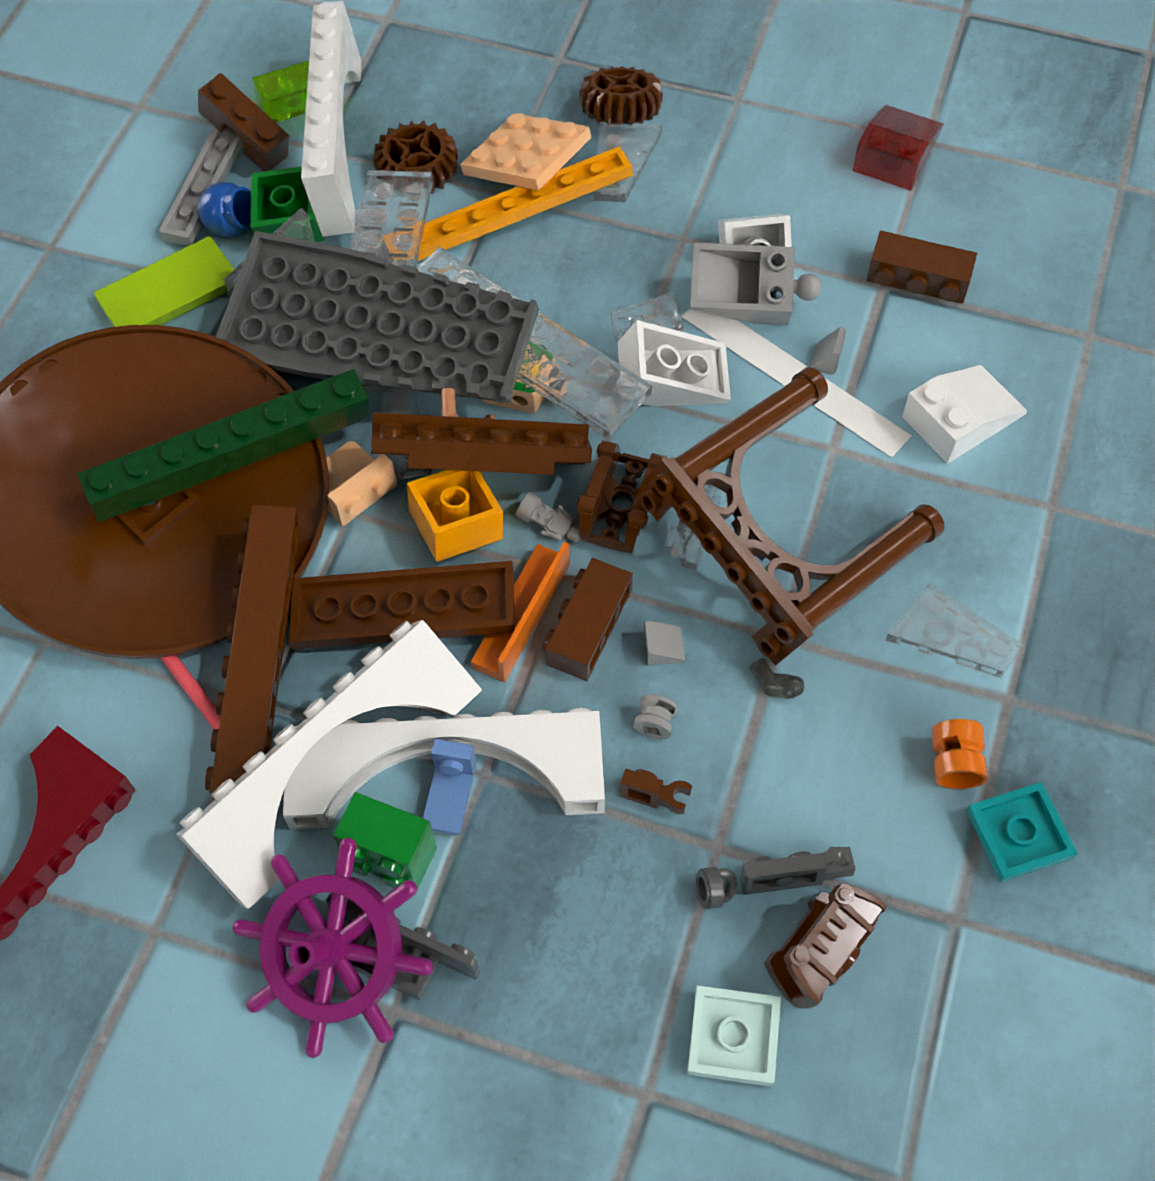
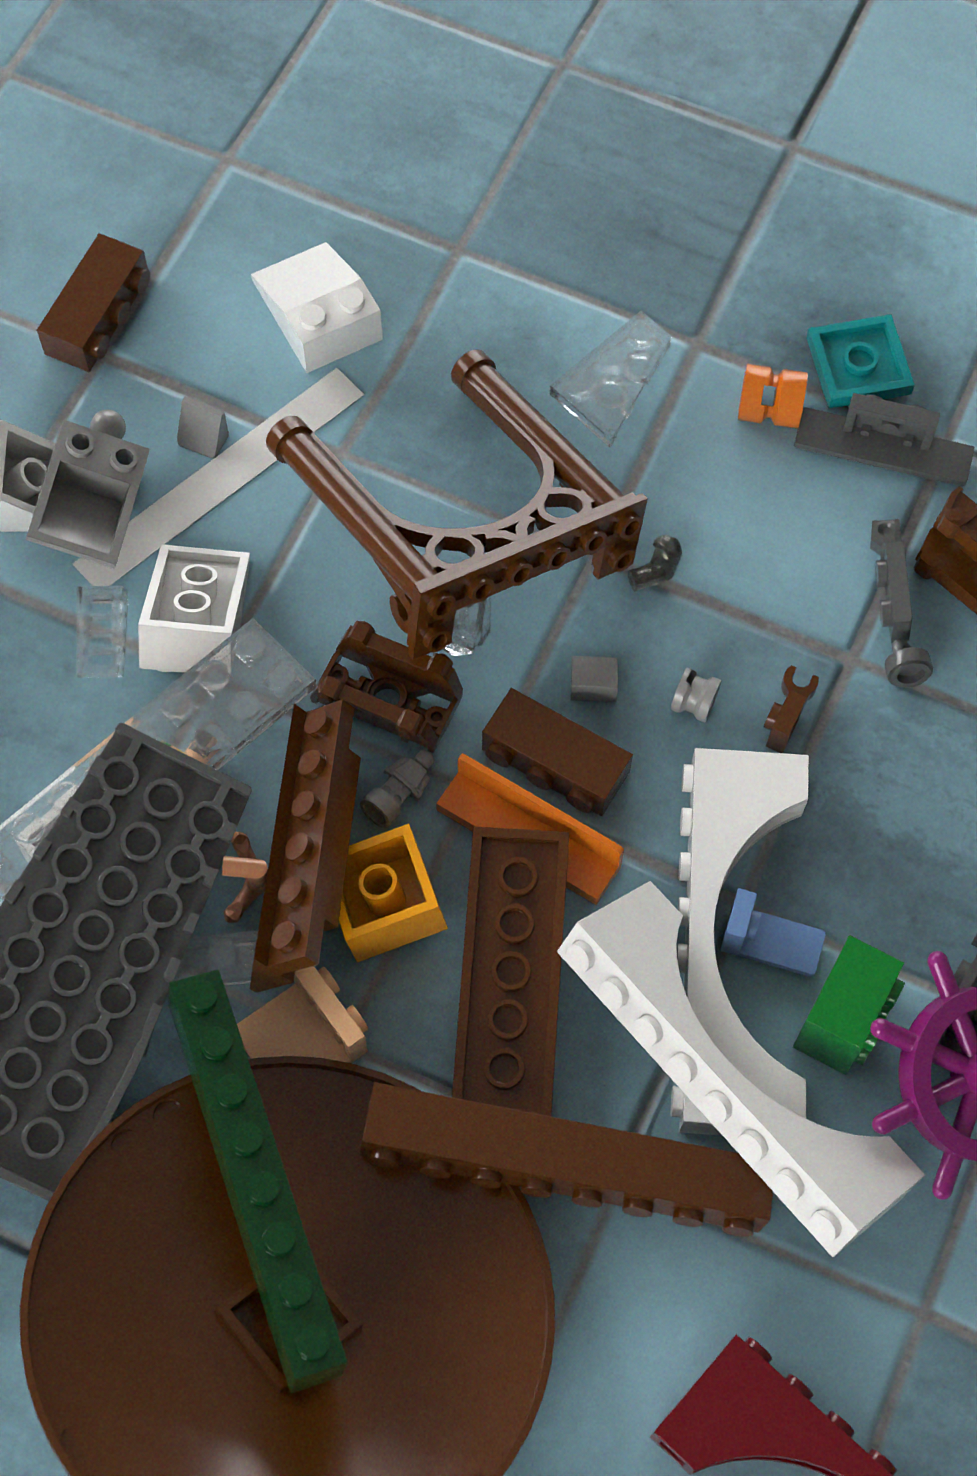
camera: 85 degrees left, 5 degrees up
coral bar [161,655,221,729] -> none
none -> dark grey bracket [794,393,975,487]

